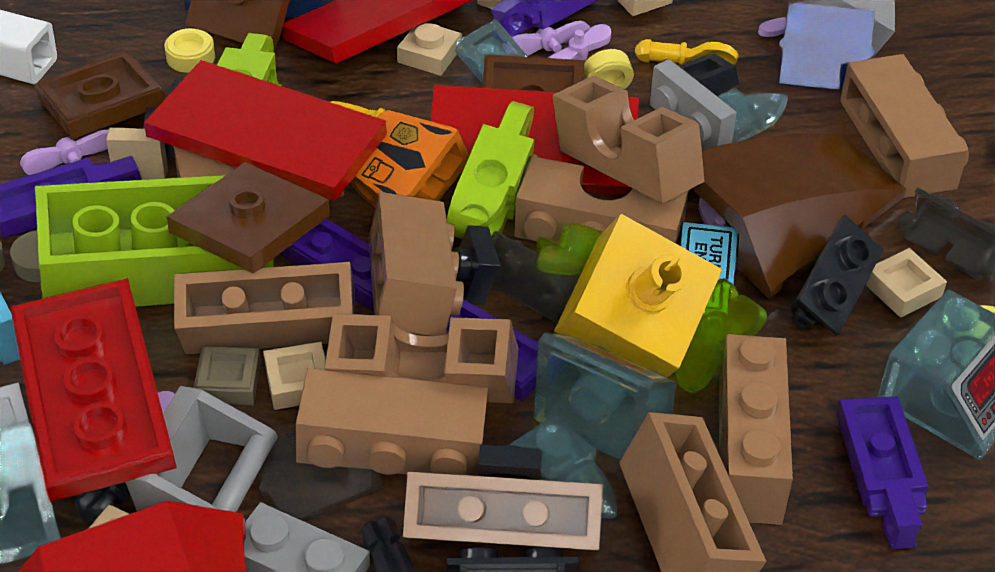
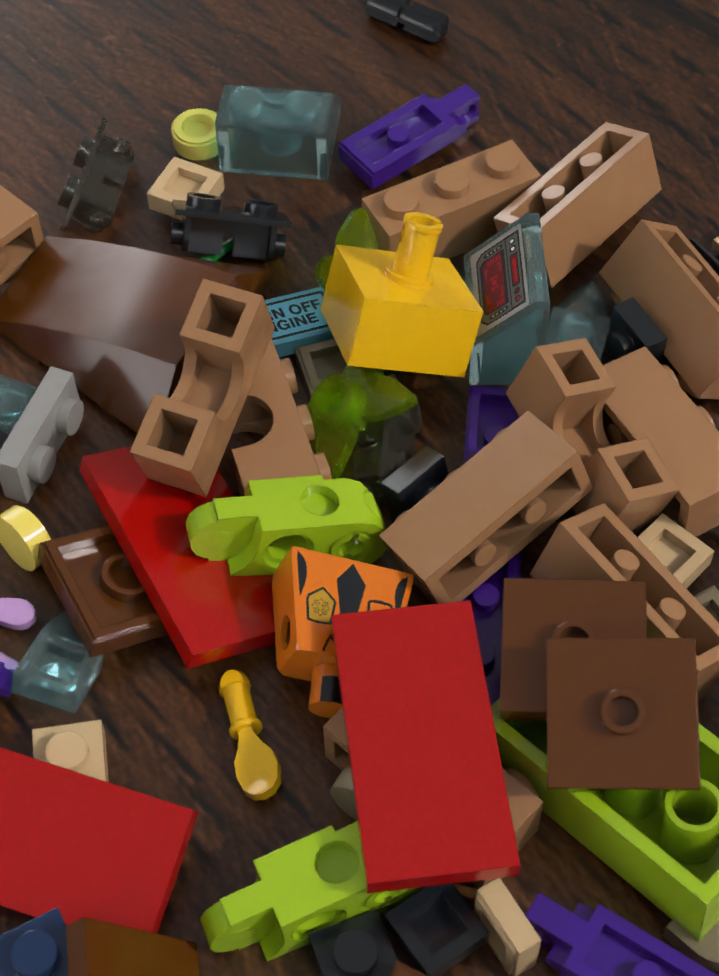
camera: 120 degrees left, 10 degrees up
none -> reddish brown plate [545,638,701,791]

